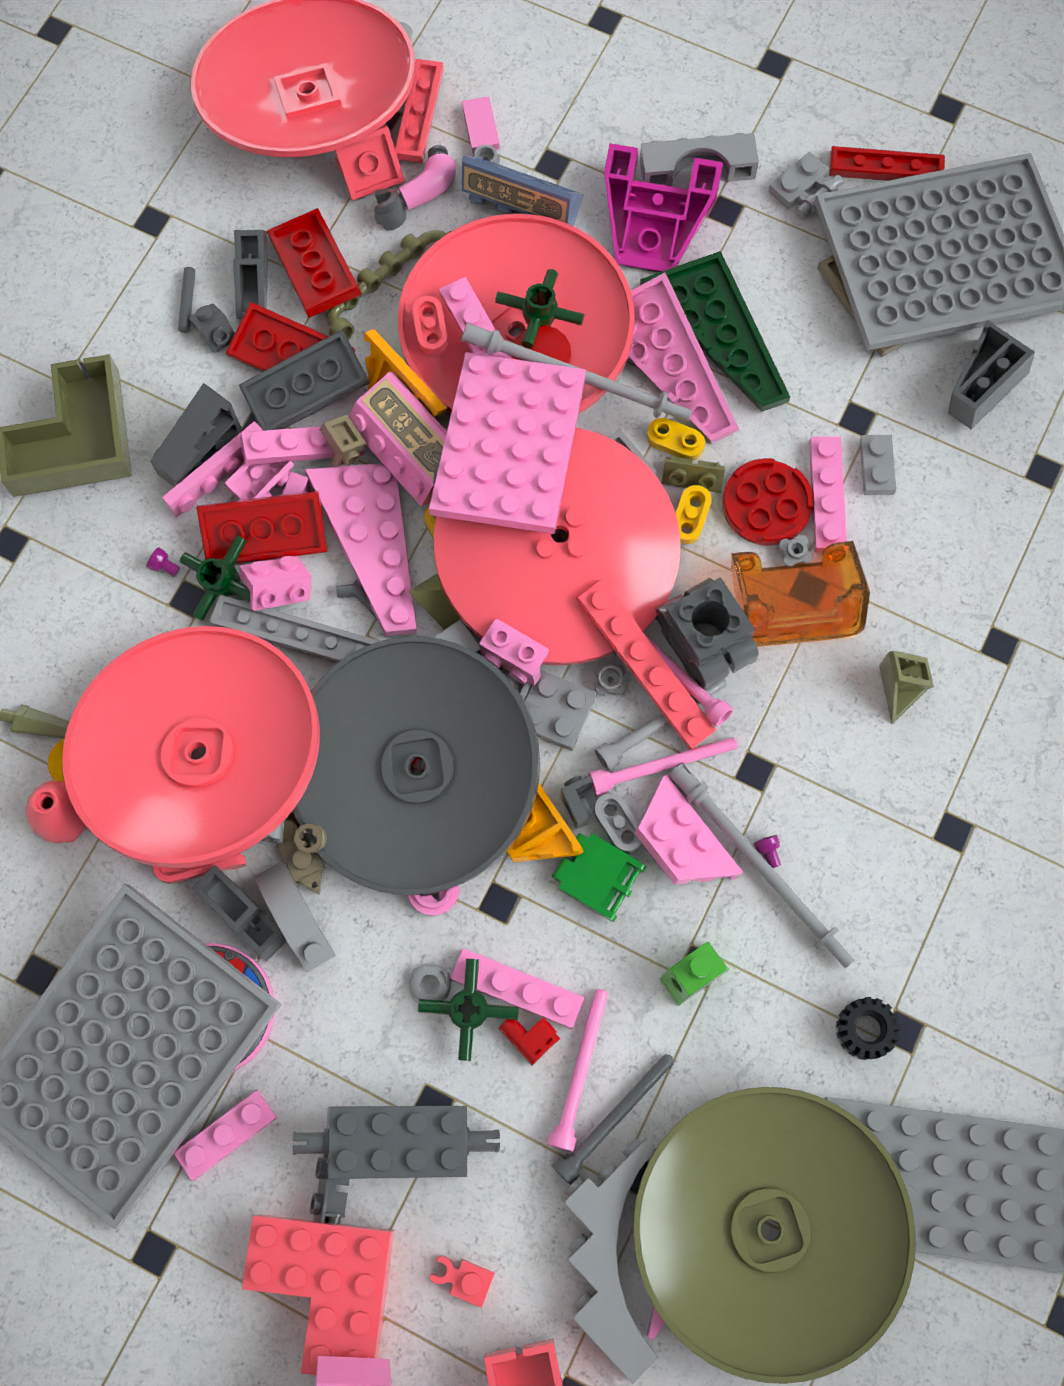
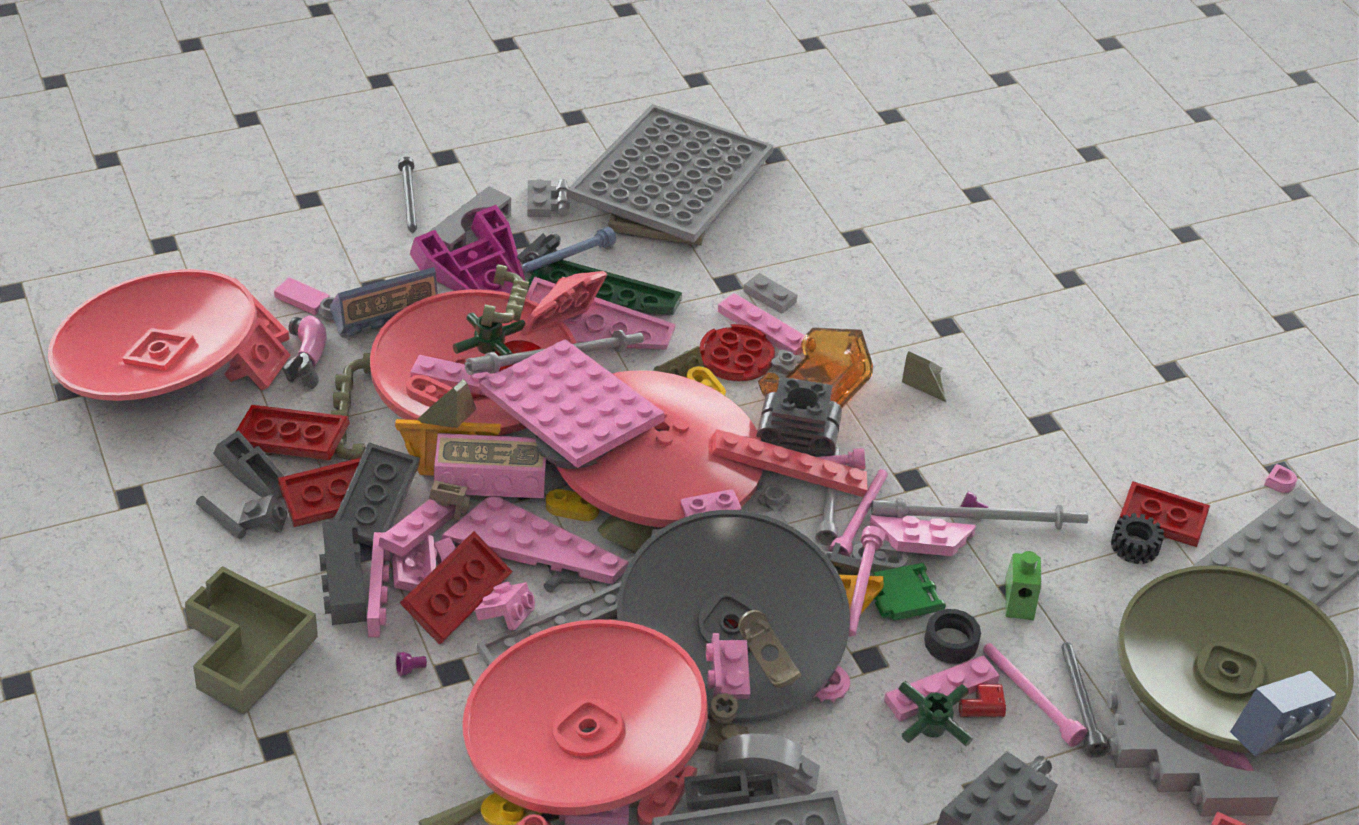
camera: 55 degrees left, 30 degrees down
dark green bar [180,535,250,621] -> none
light grey piece [409,964,451,1003] -> none
yellow plate [647,418,705,461] -> none
red tile [829,146,945,181] -> none
dark grey wedge [948,320,1035,430] -> none
none -> bar [398,156,417,232]
none -> olive slope [418,379,476,428]
none -> olive bar [481,264,529,327]
none -> dark grey hinge [517,233,561,275]
none -> coral wedge [521,271,607,336]
none -> sand blue piece [522,227,616,273]
none -> bright pink bracket [706,633,750,699]
none -> dark tan piece [738,610,801,688]
none -> bright pink piece [848,526,885,637]
none -> black tyre [924,609,981,664]
none -> red tile [1119,481,1210,547]
none -> sand blue wedge [1230,671,1336,757]

